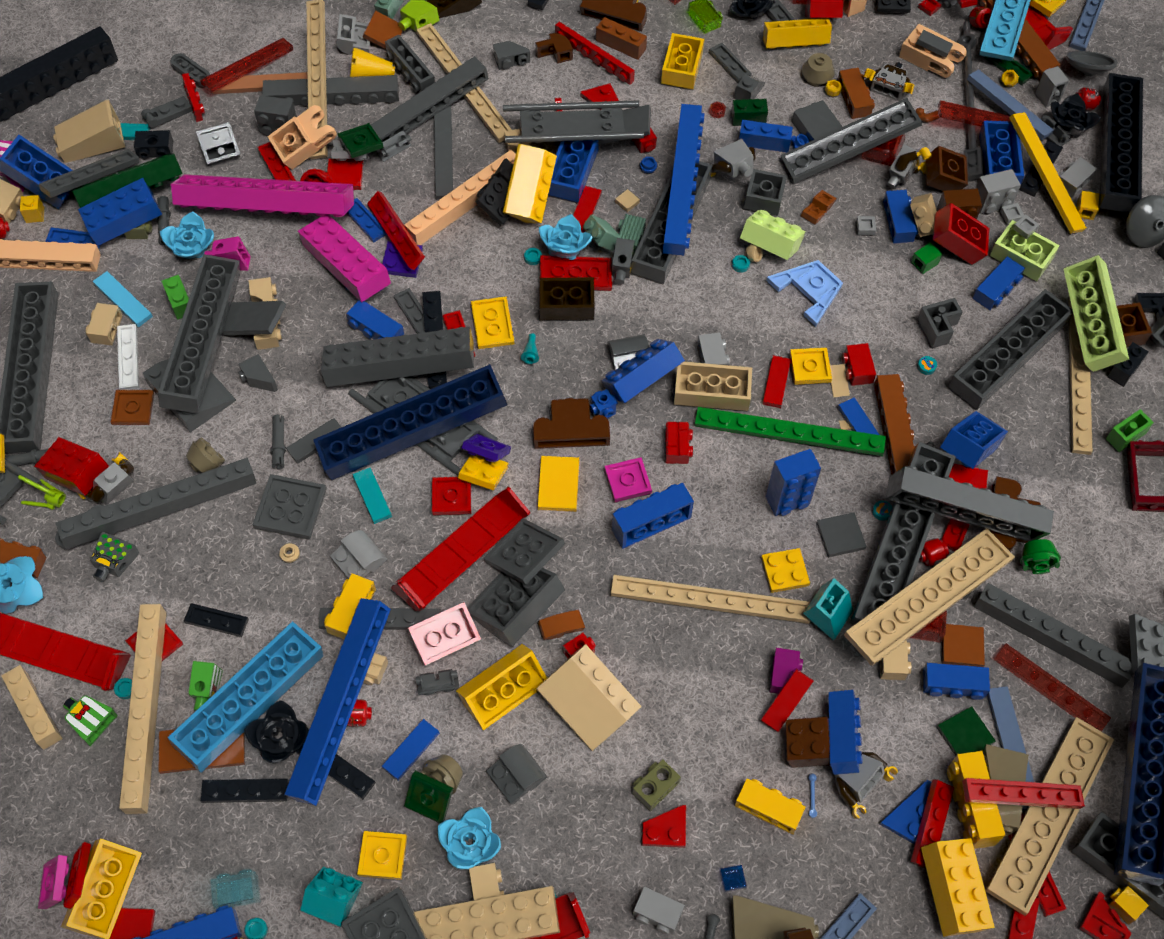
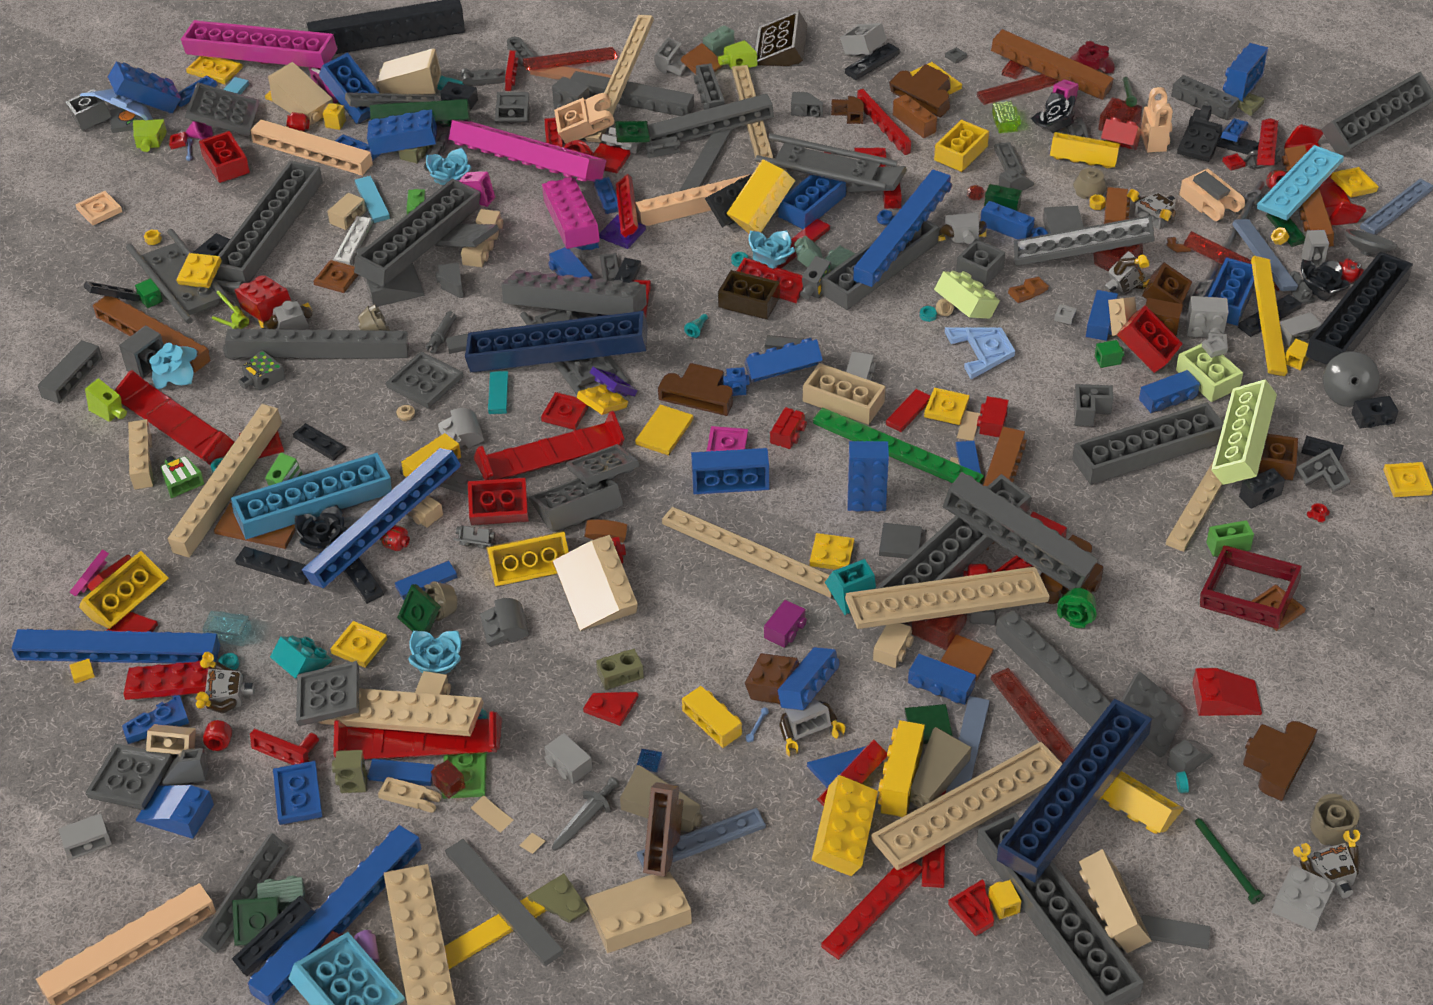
camera: 25 degrees right, 15 degrees down
yellow cone [350,48,395,77] -> none
yellow tile [471,296,515,349] -> none
tan tile [615,189,640,212] -> none
red tile [761,668,814,732] -> none
teal tile [918,356,937,375] -> none
blue brick [940,411,1008,469] -> none
red plate [962,778,1085,809] -> none

